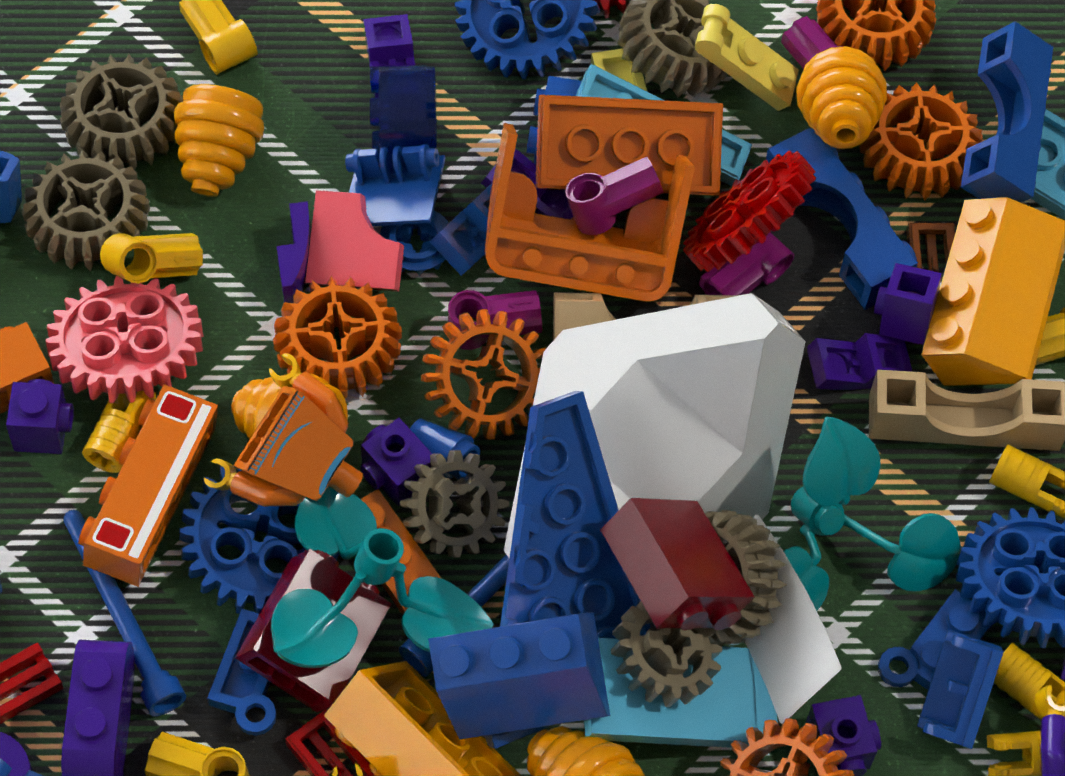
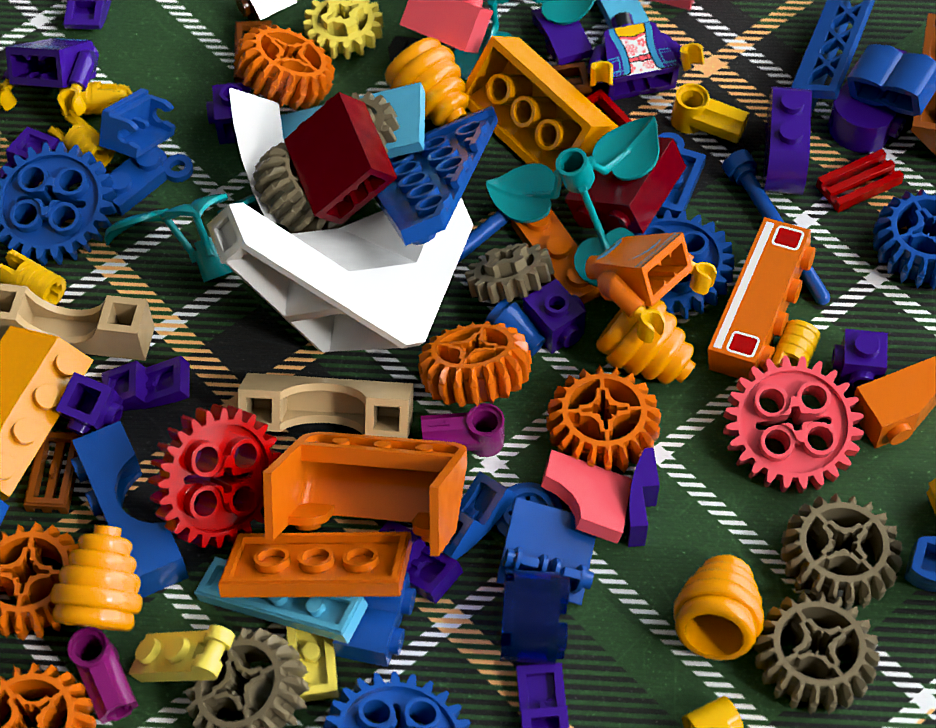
camera: 170 degrees left, 5 degrees down
yellow piece [100,233,203,284] -> none
blue slope [428,612,611,740] -> none
magenta piece [565,157,663,235] -> none

